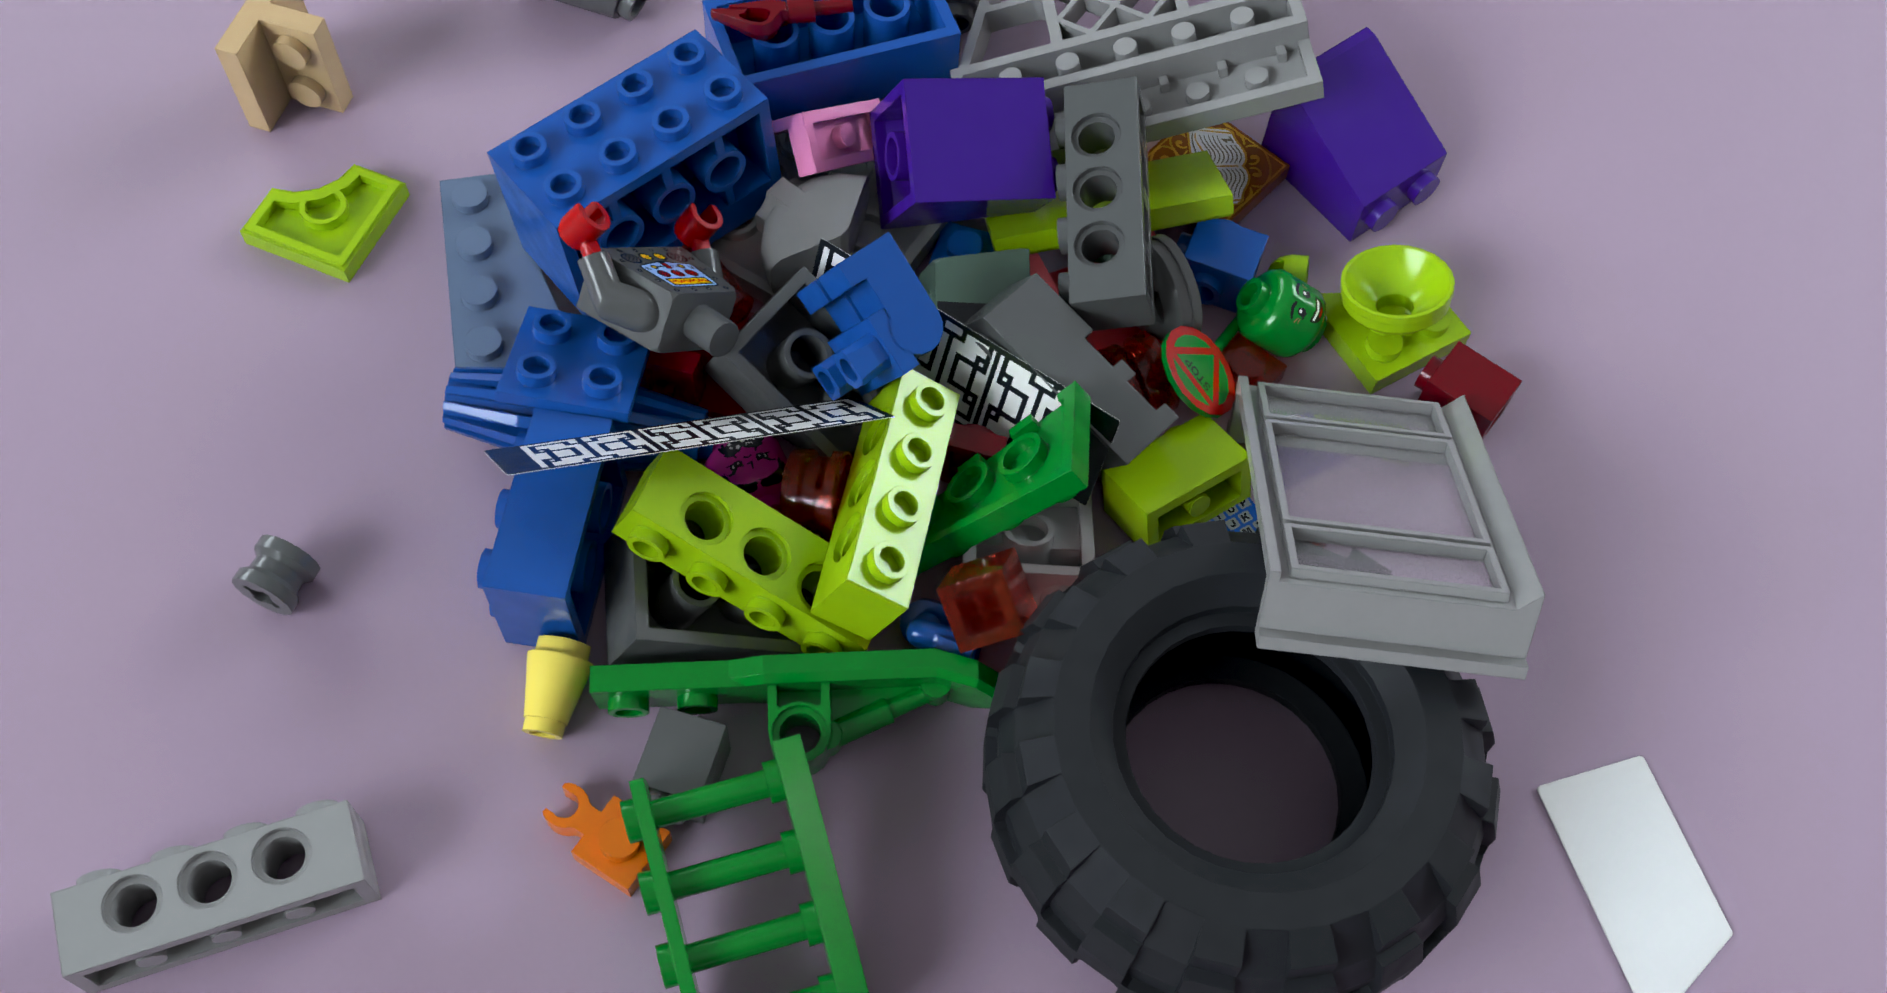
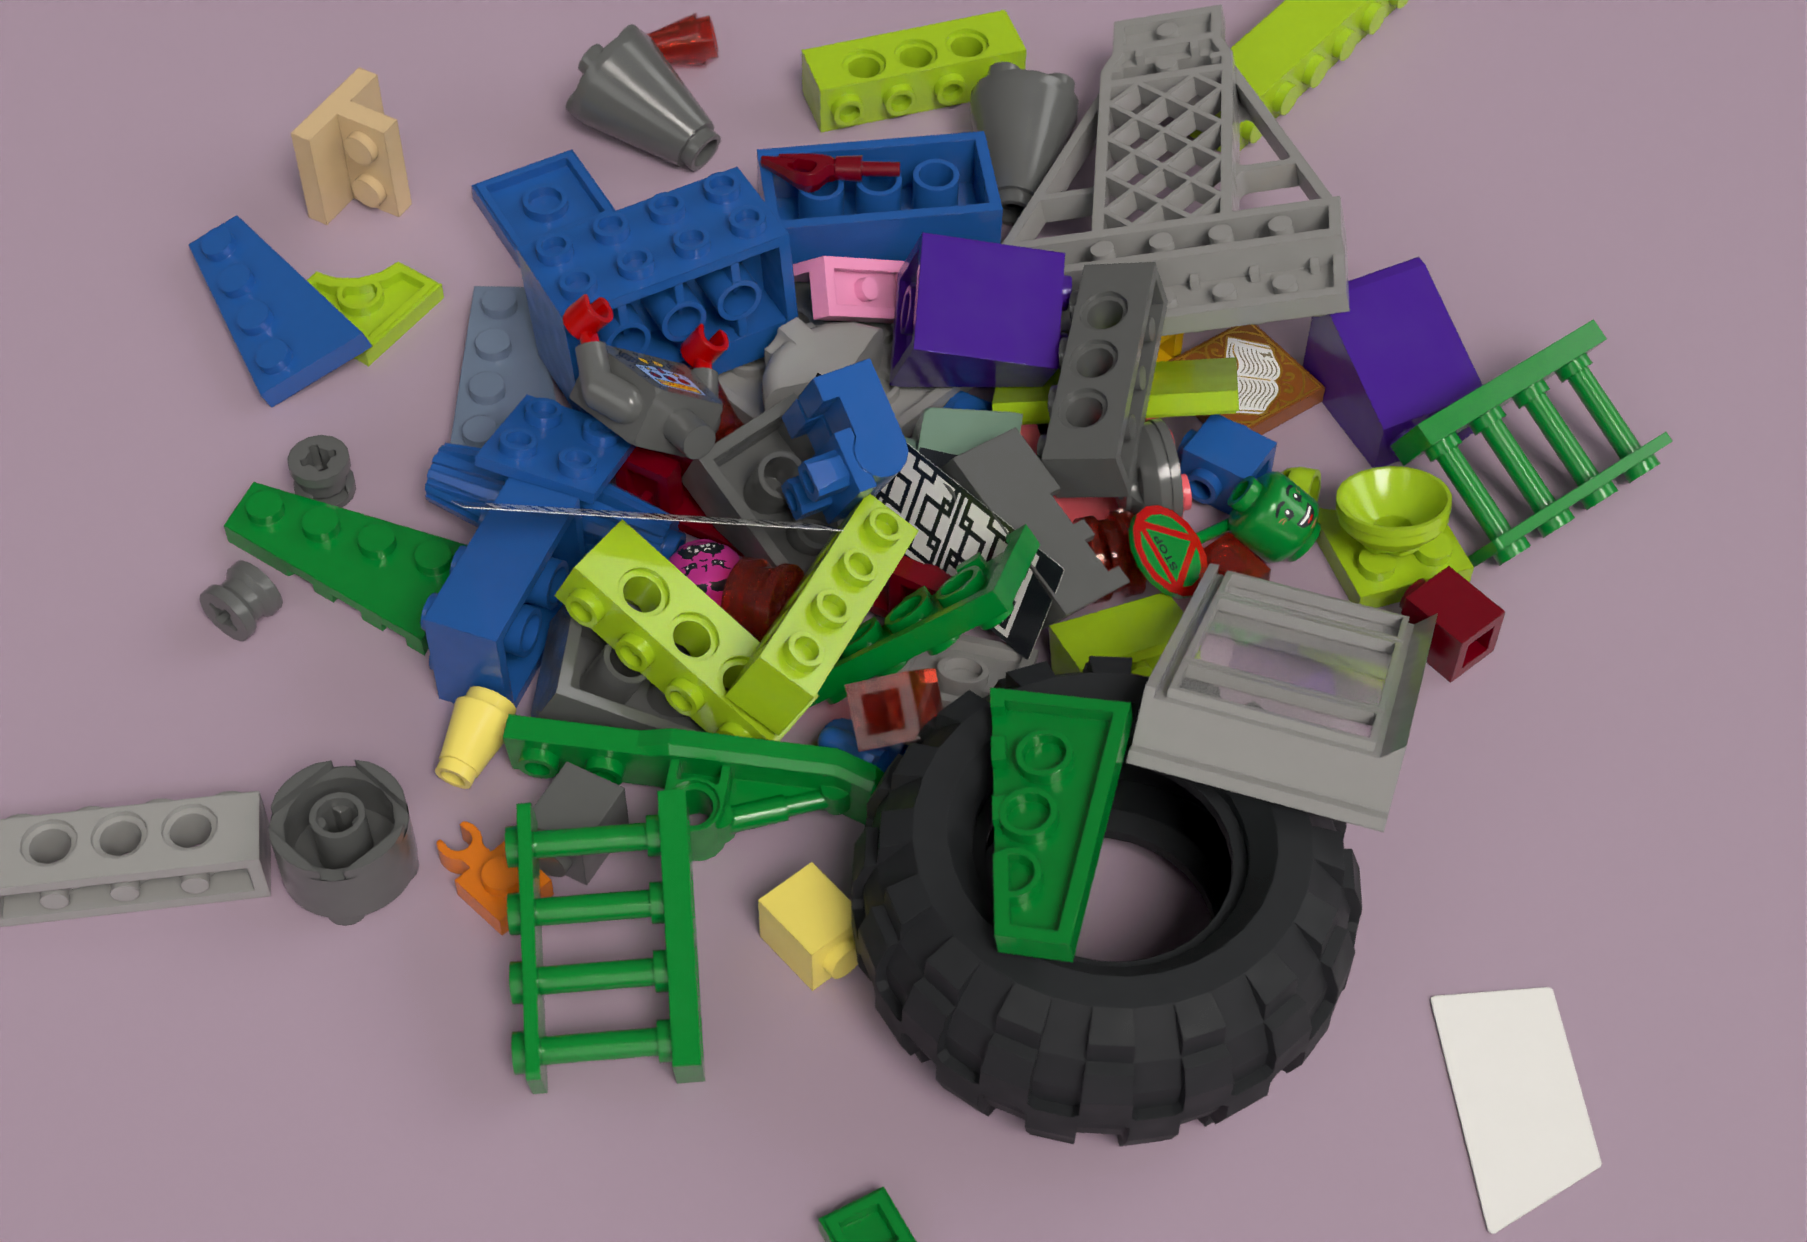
camera: 15 degrees right, 10 degrees down
none -> blue wing [188,215,373,408]
none -> green wing [224,482,467,656]
none -> dark grey brick [268,760,419,926]
none -> dark grey wheel [287,435,356,508]
none -> blue tile [471,149,616,268]
none -> light yellow brick [758,862,858,991]
none -> green wing [990,687,1133,962]
none -> green fence [1390,319,1673,567]

